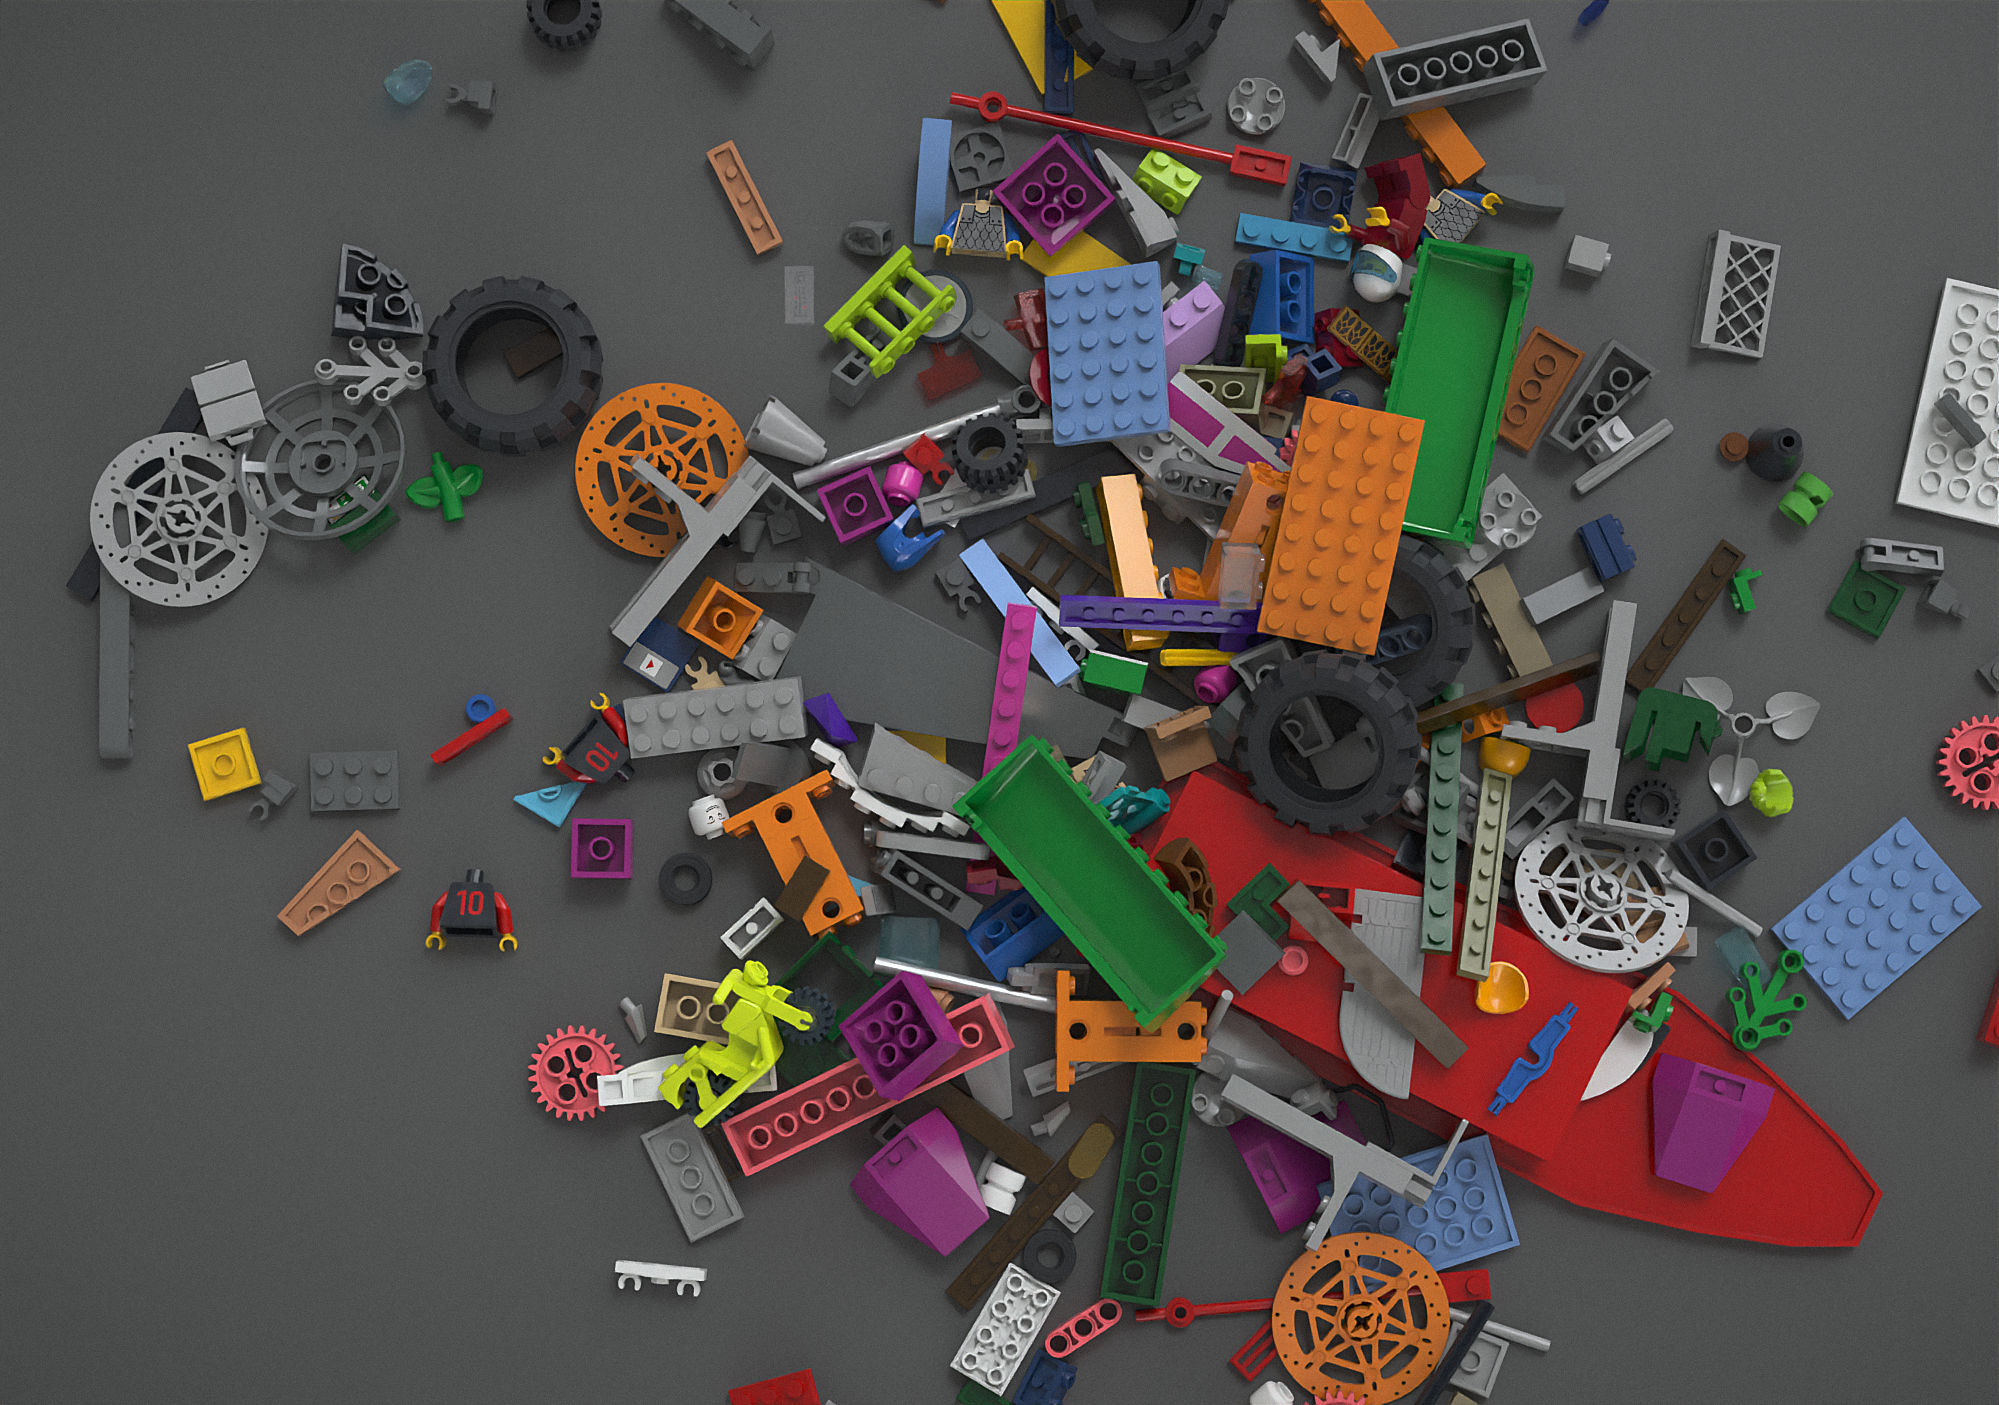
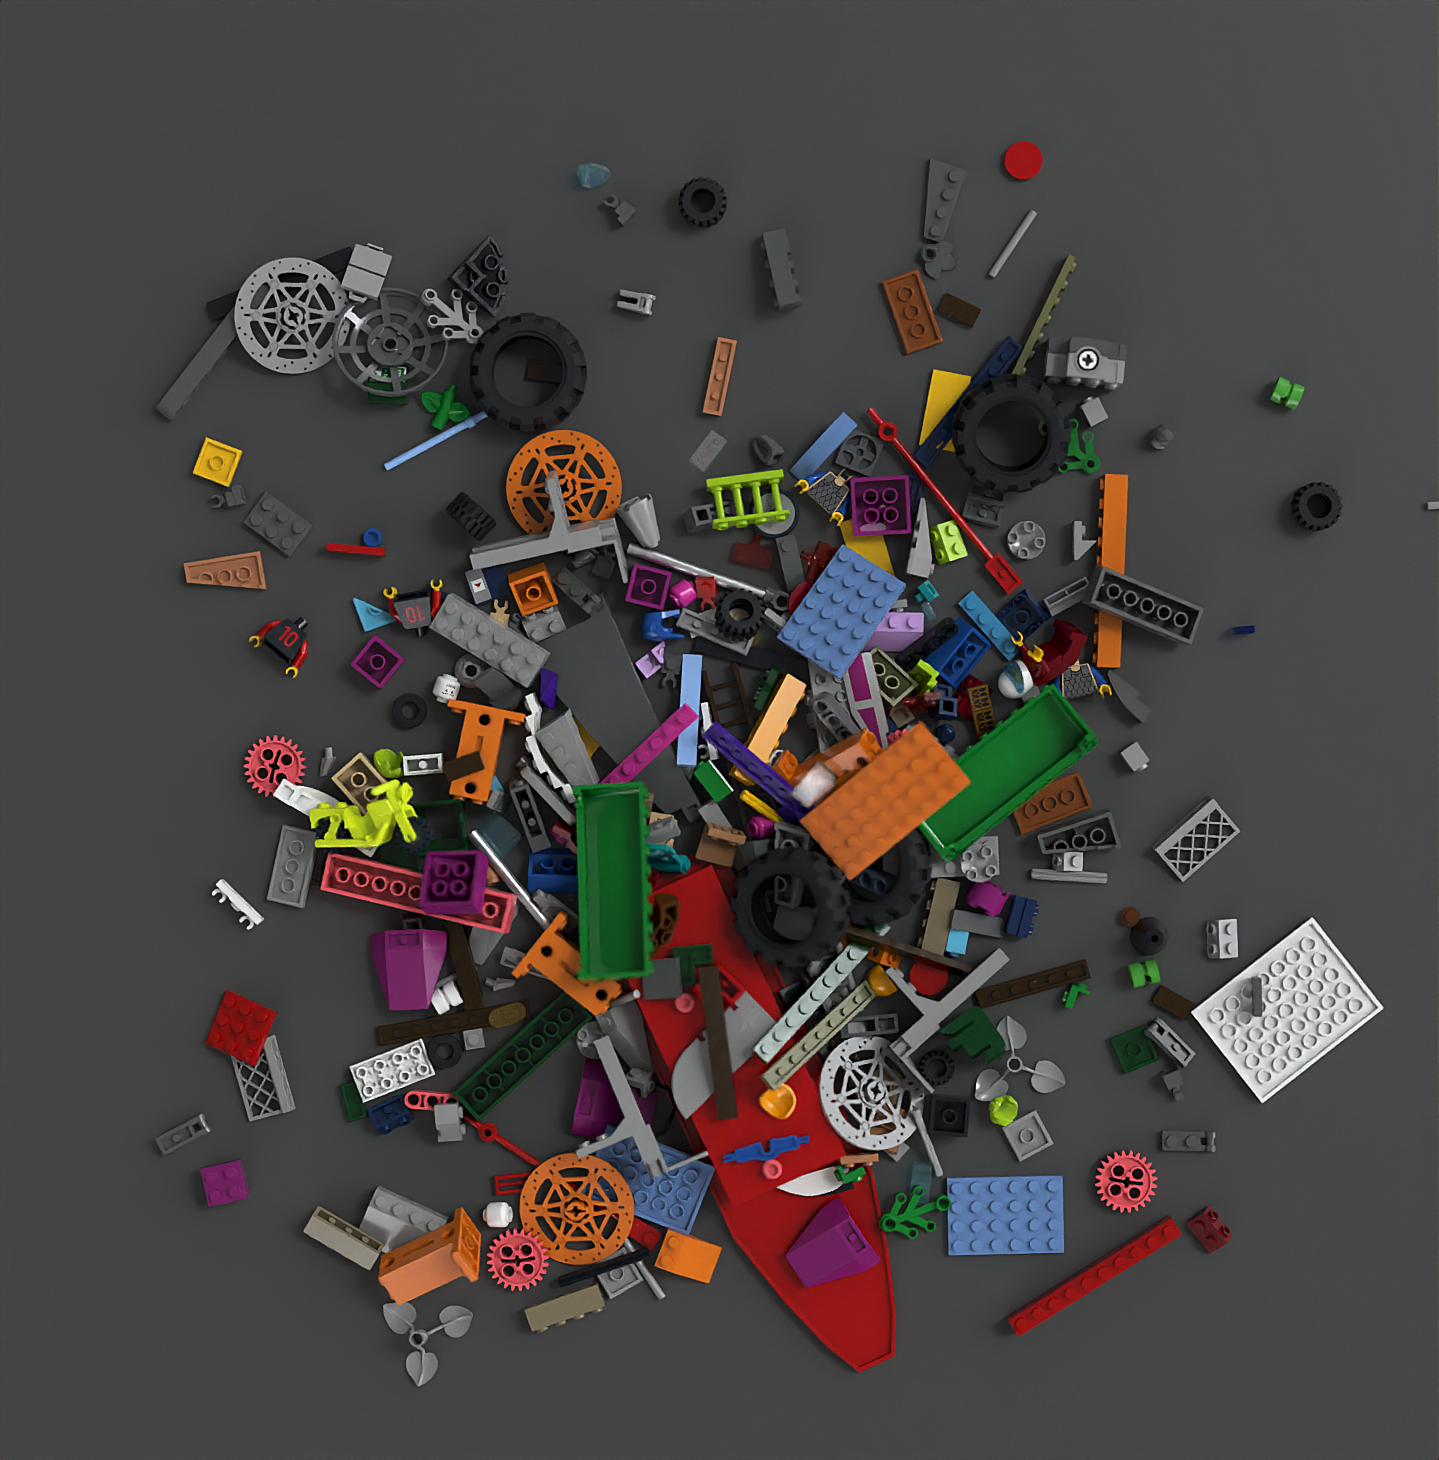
camera: 35 degrees right, 5 degrees up
none -> lime hair [374,749,404,778]
none -> light blue bar [384,411,488,471]
none -> light grey brick [434,1102,466,1142]
none -> black tyre [446,492,497,541]
none -> light grey piece [616,289,656,316]
none -> lavender slope [634,641,665,680]
none -> orange slope [654,1228,722,1284]
none -> coral plate [762,1159,782,1179]
none -> medium azure brick [945,928,969,957]
none -> magenta brick [965,880,1010,917]
none -> light grey tile [1001,1109,1054,1162]
none -> dark brown tile [1152,985,1195,1021]
none -> light grey bracket [1206,919,1238,959]

